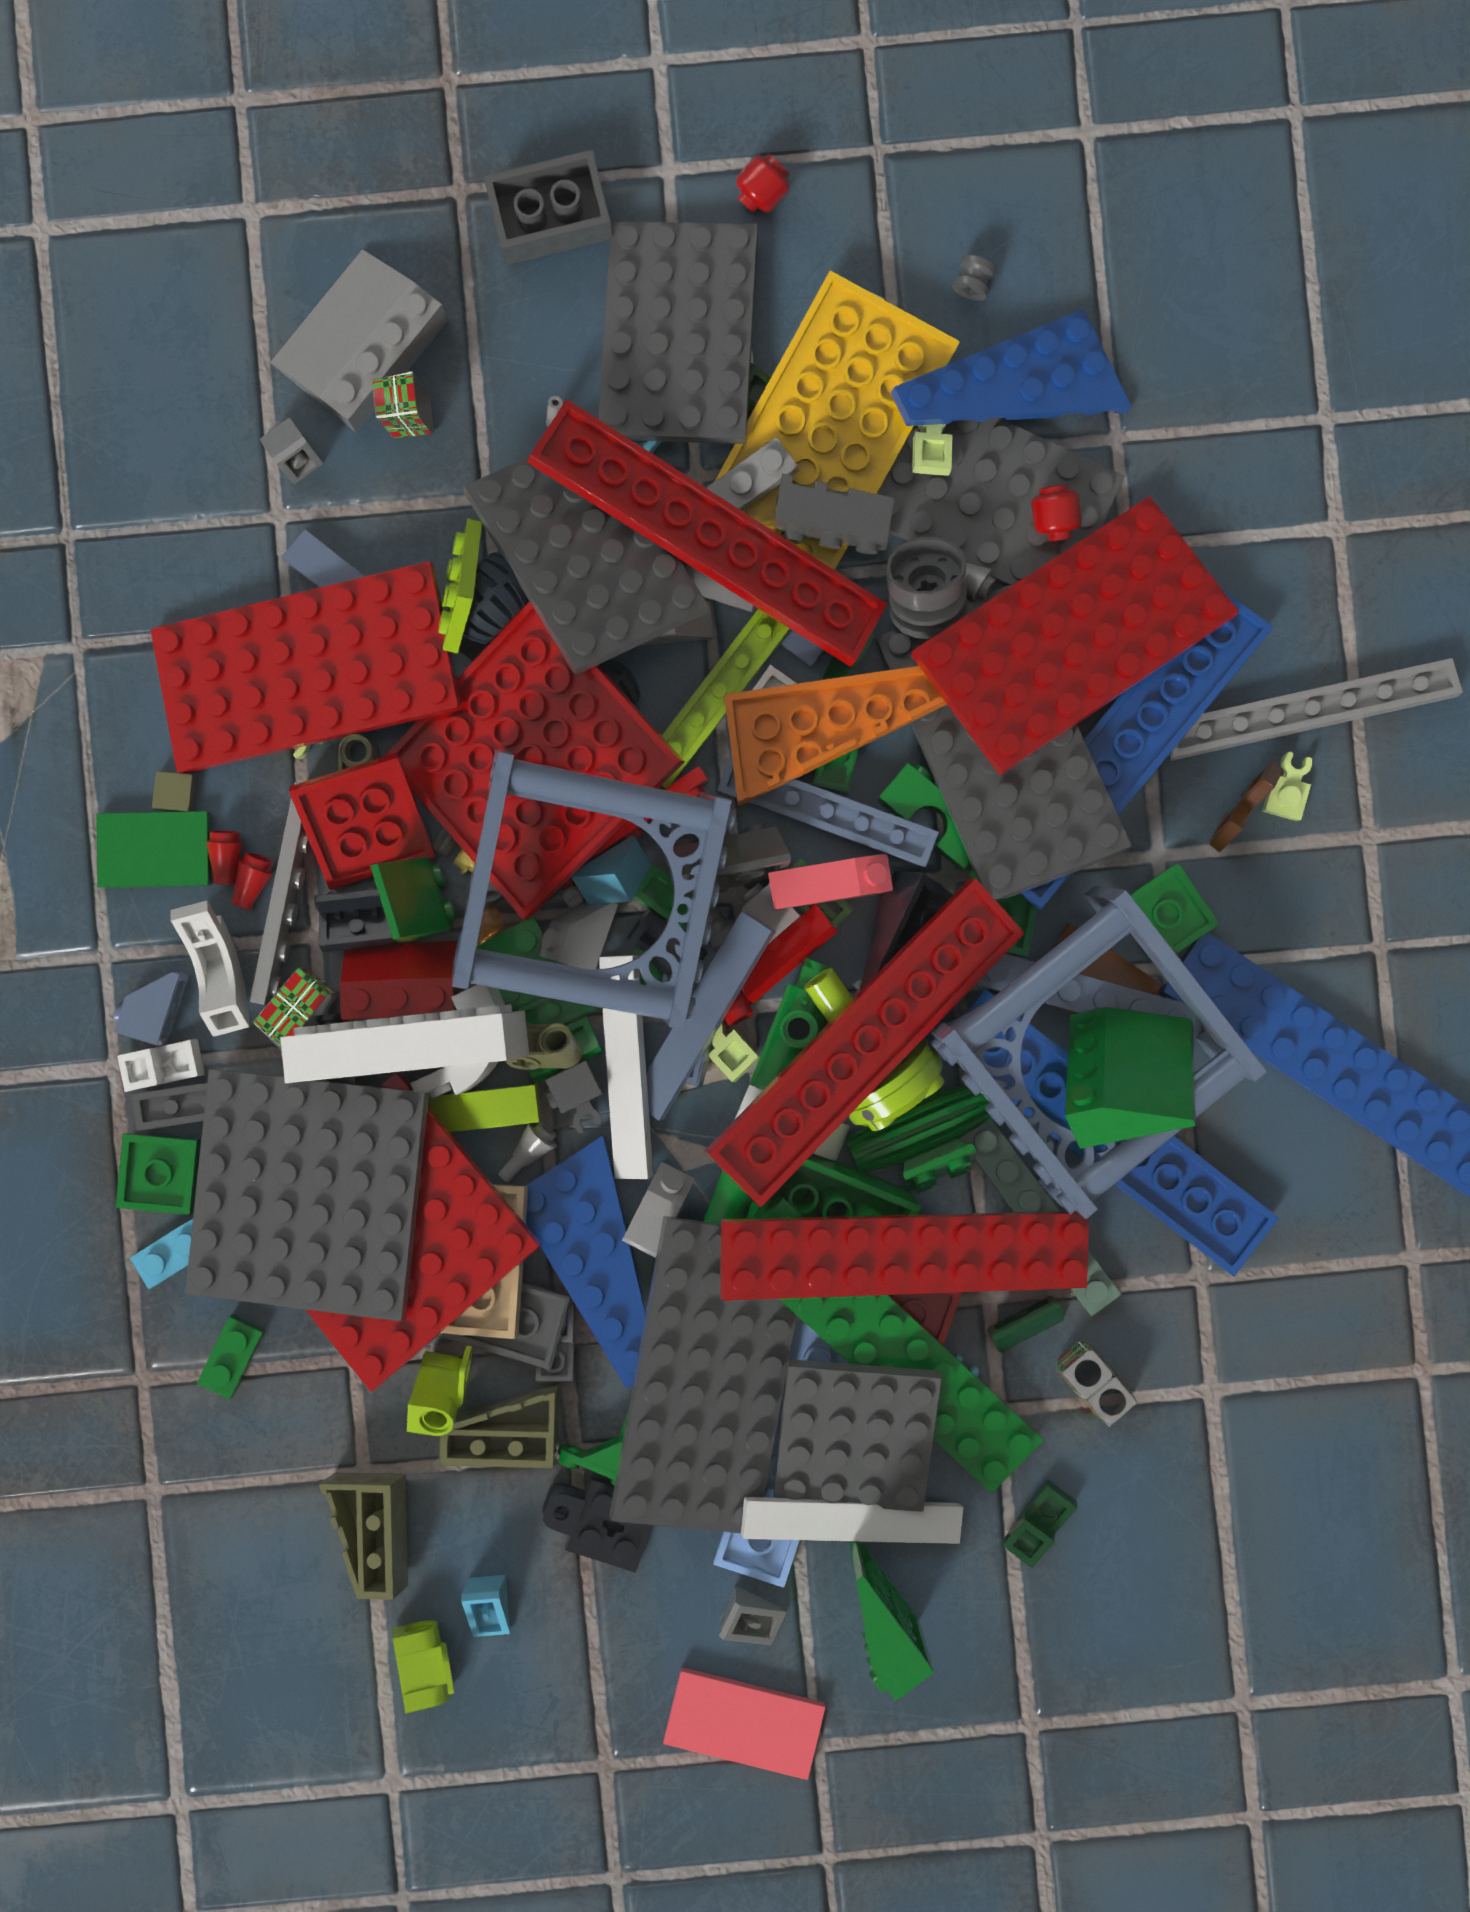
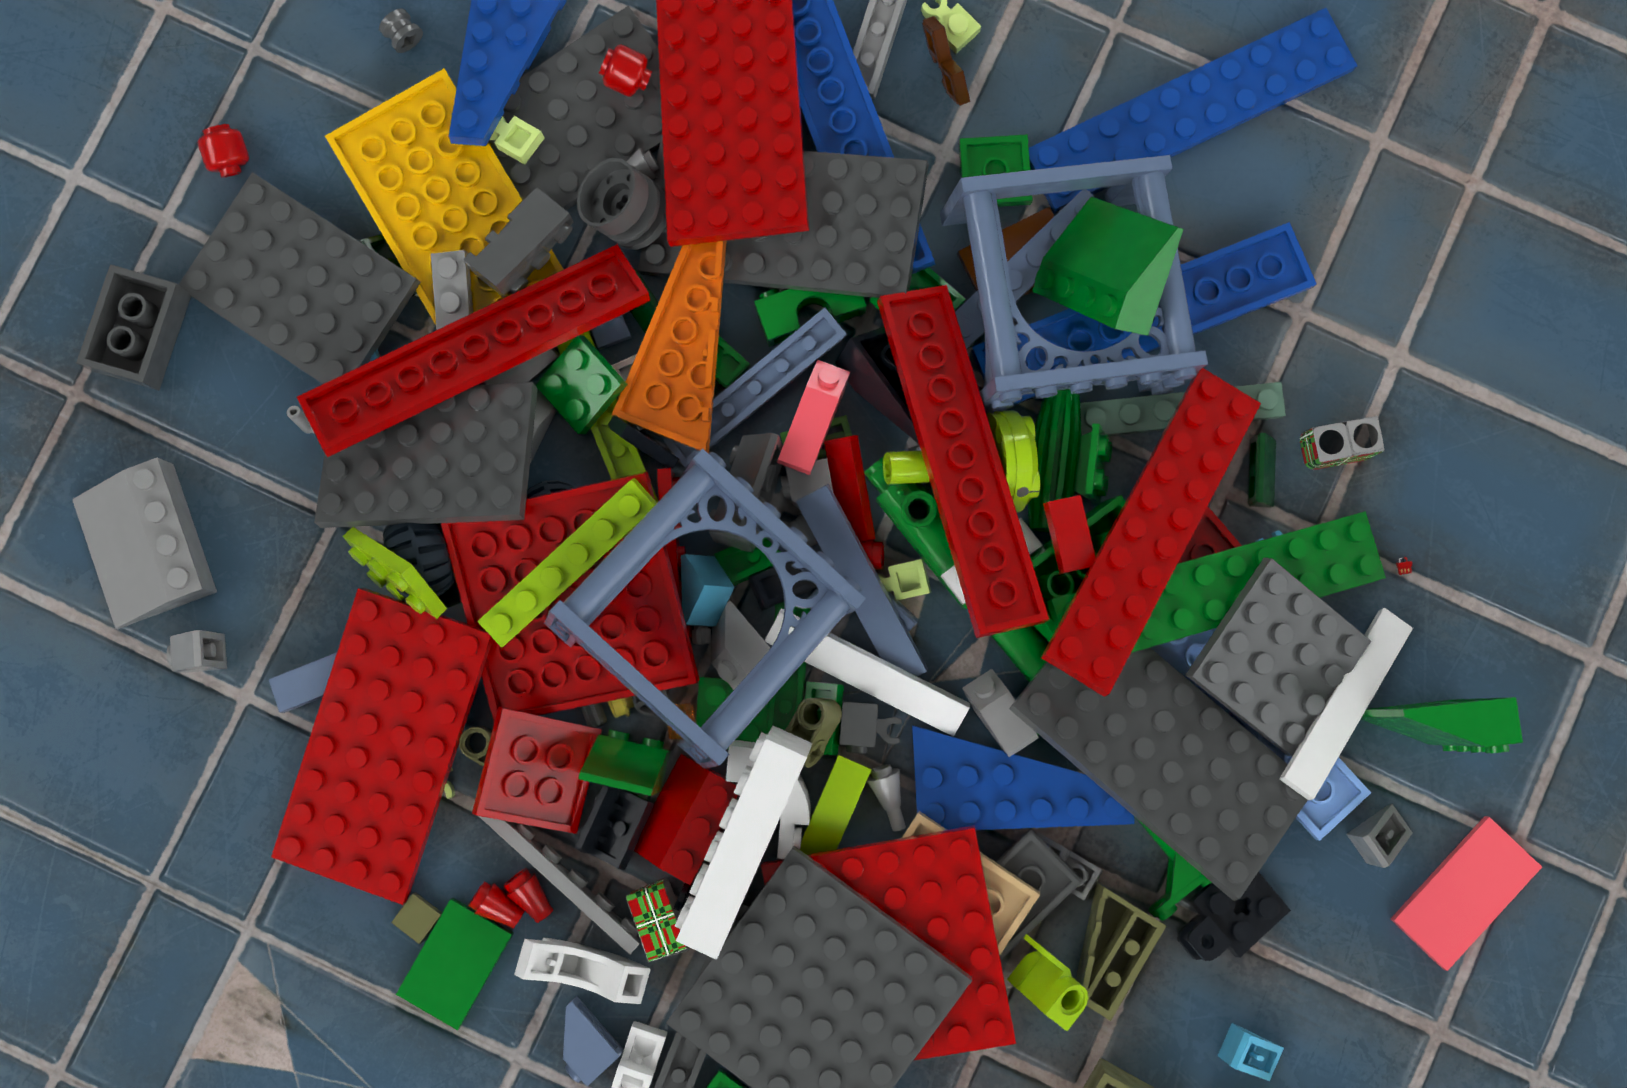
camera: 60 degrees left, 5 degrees down
piece [372,371,434,438] -> none
dark green slope [1002,1479,1077,1568] -> none
none -> lime plate [477,478,657,648]
none -> green plate [536,335,628,434]
none -> black tile [607,415,679,469]
none -> red tile [1043,495,1096,574]
none -> red piece [1396,557,1412,575]

